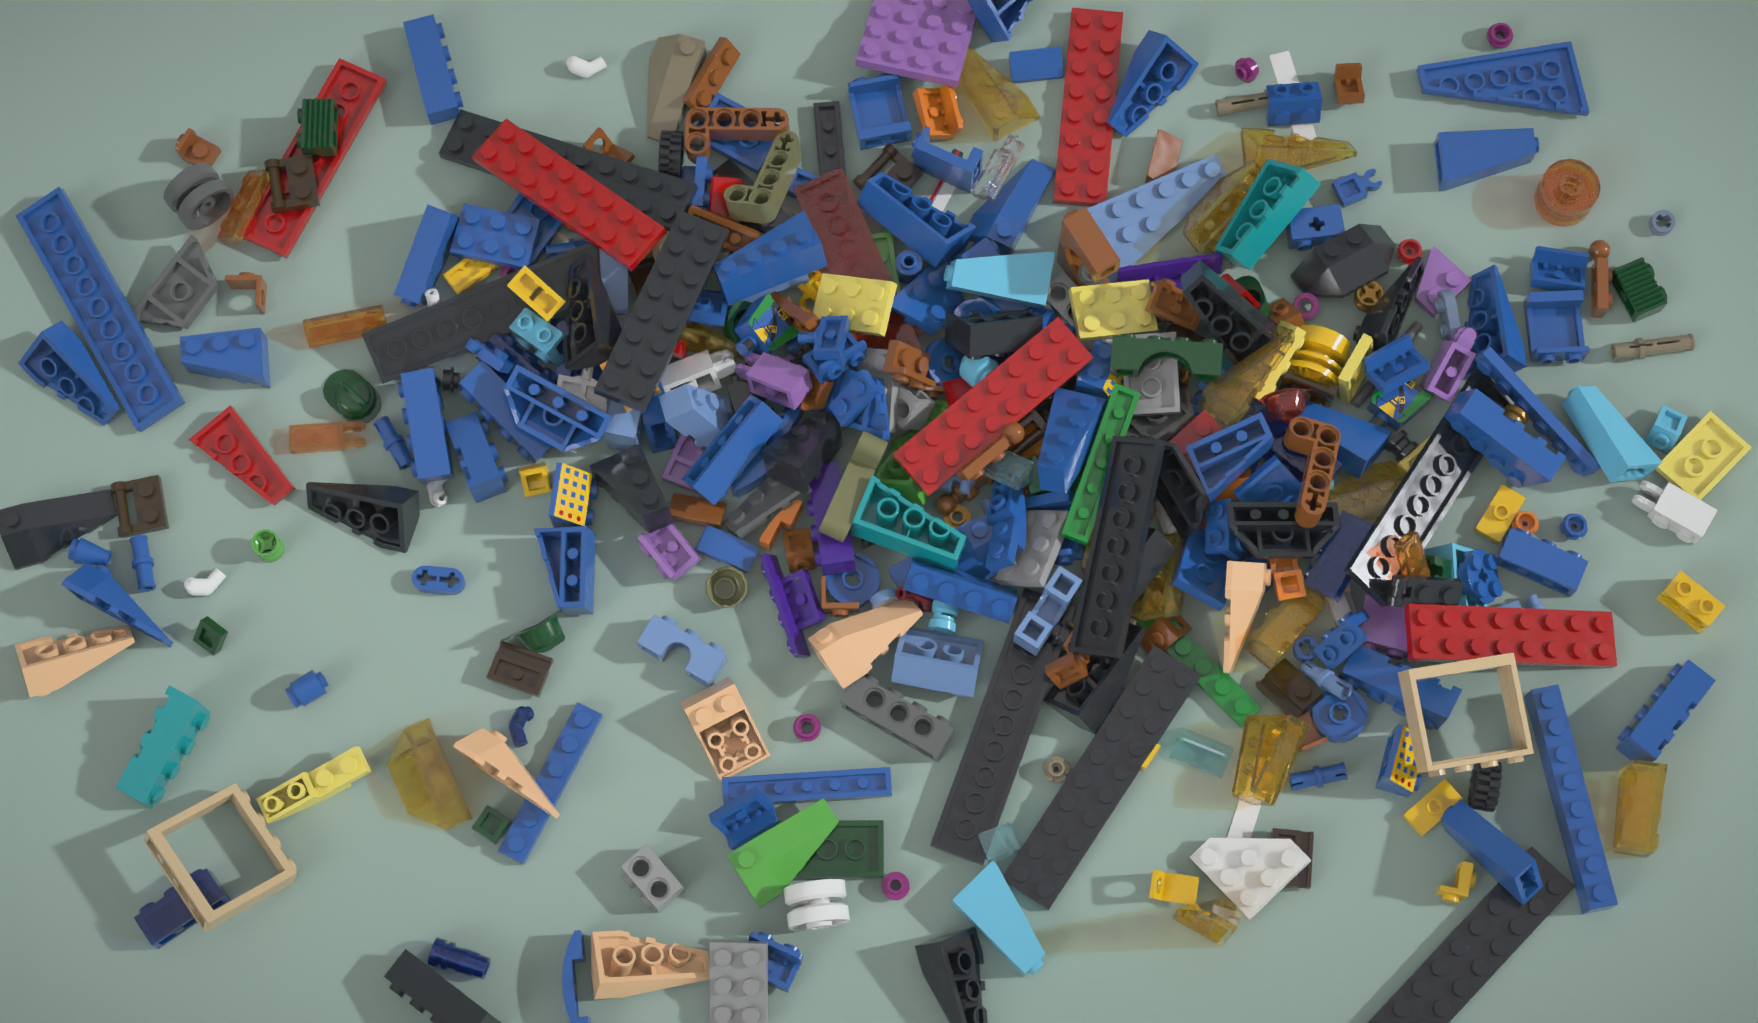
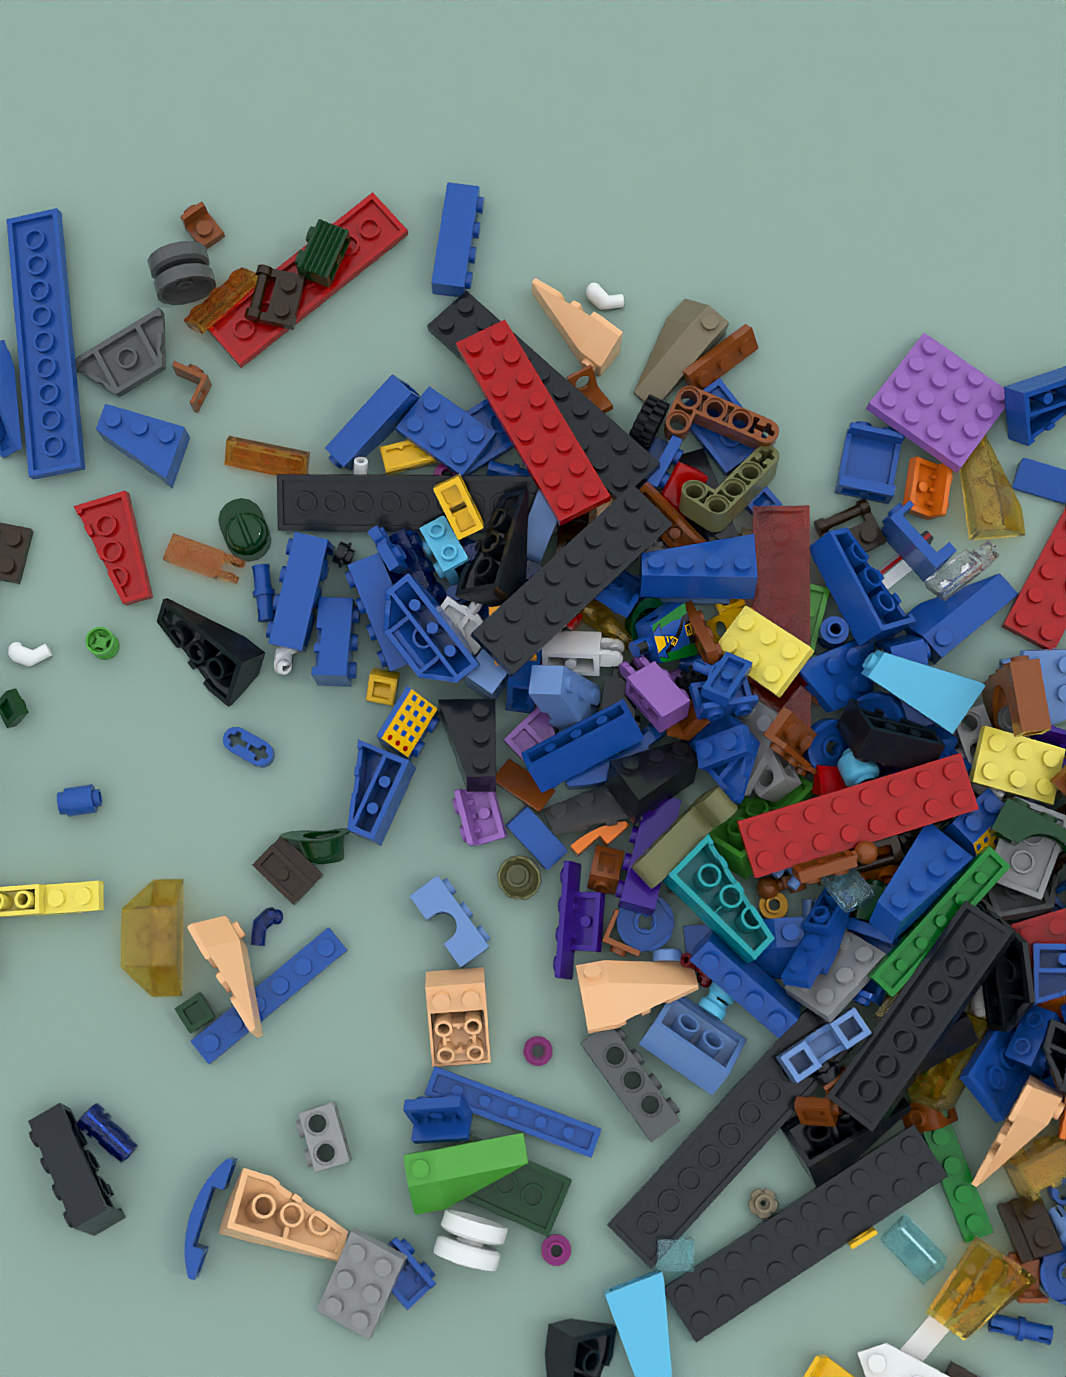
camera: 20 degrees right, 5 degrees up
black tile [813,101,848,203] -> none
none -> light nougat wedge [532,278,623,377]

